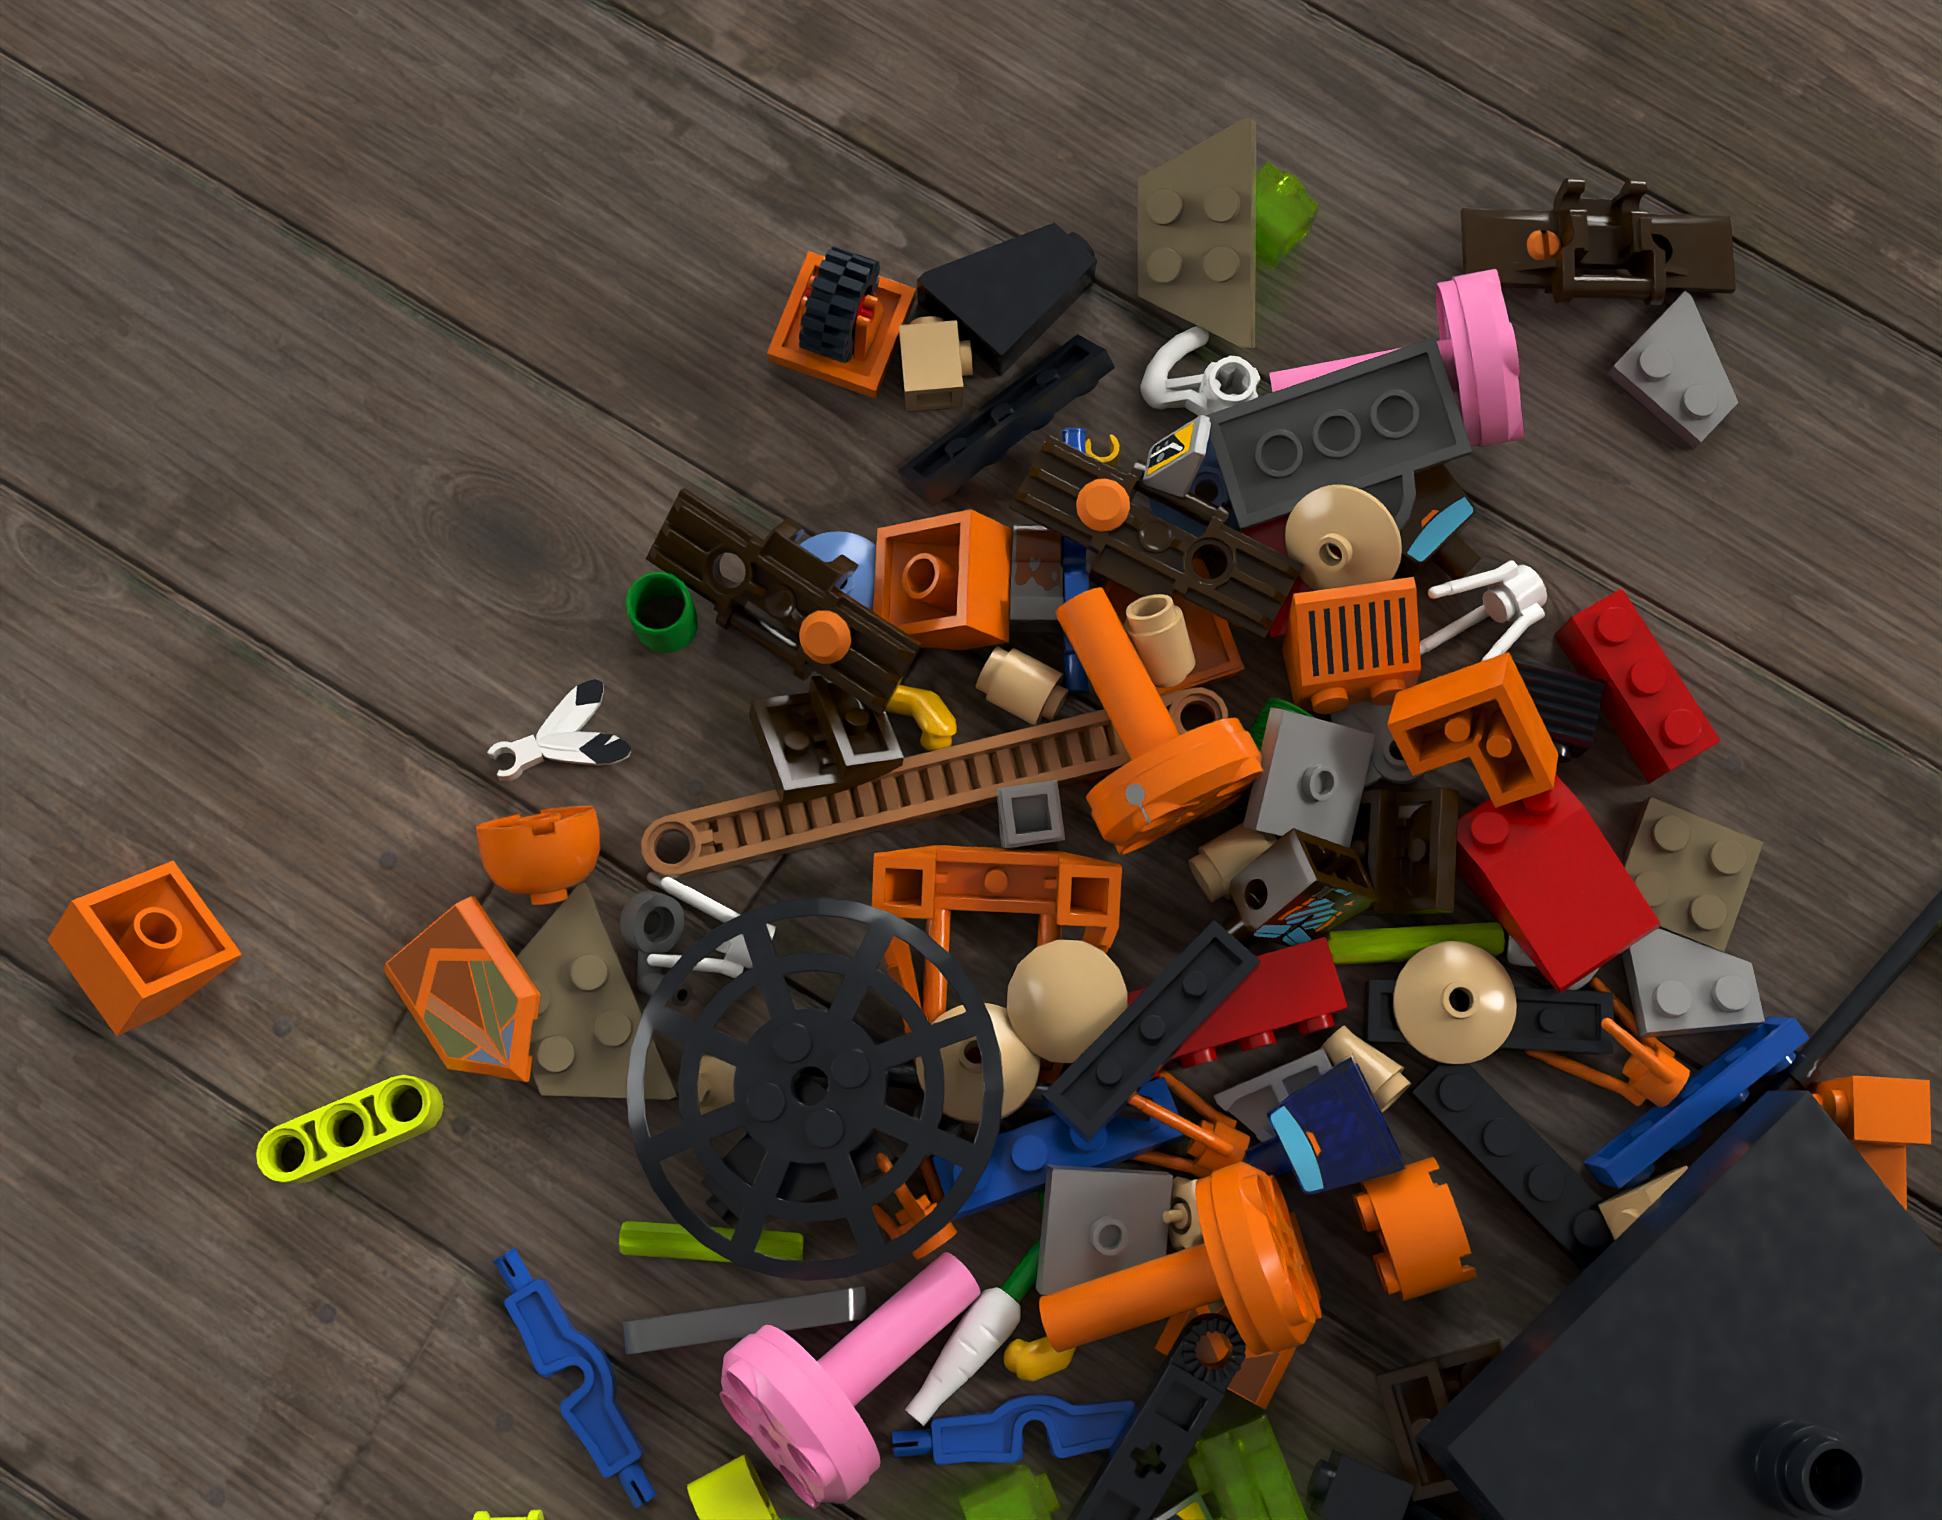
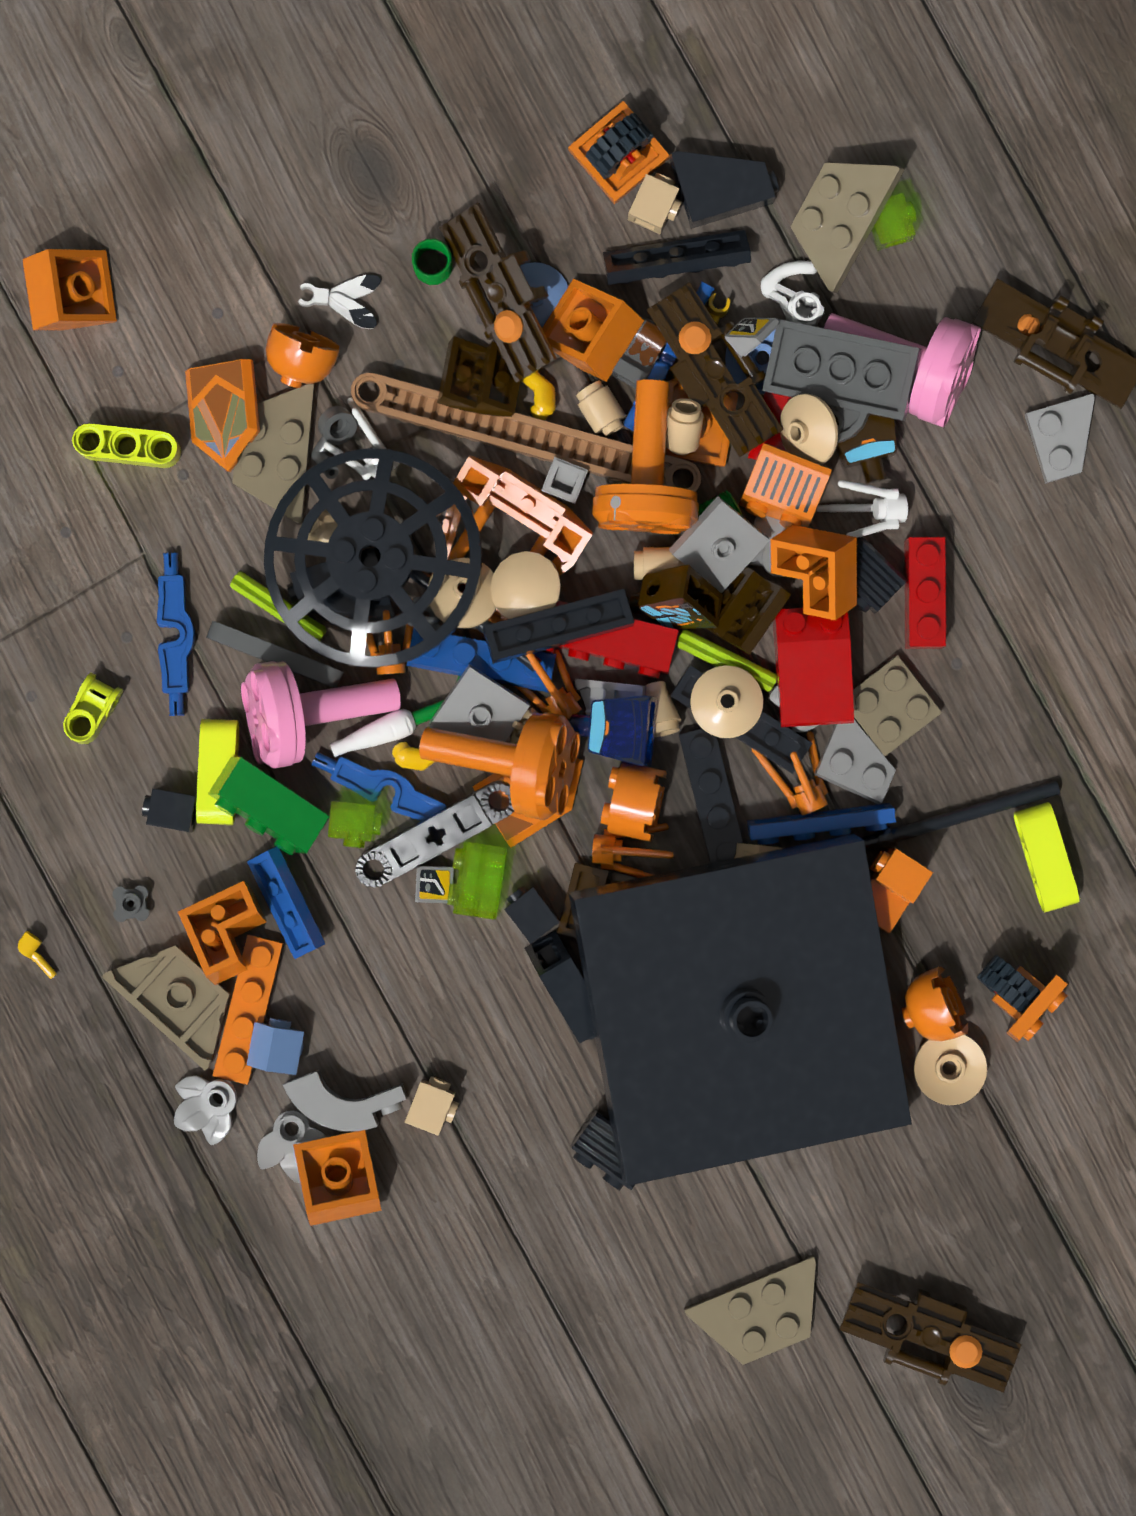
camera: 25 degrees right, 10 degrees up
none -> orange plant [592,823,674,878]

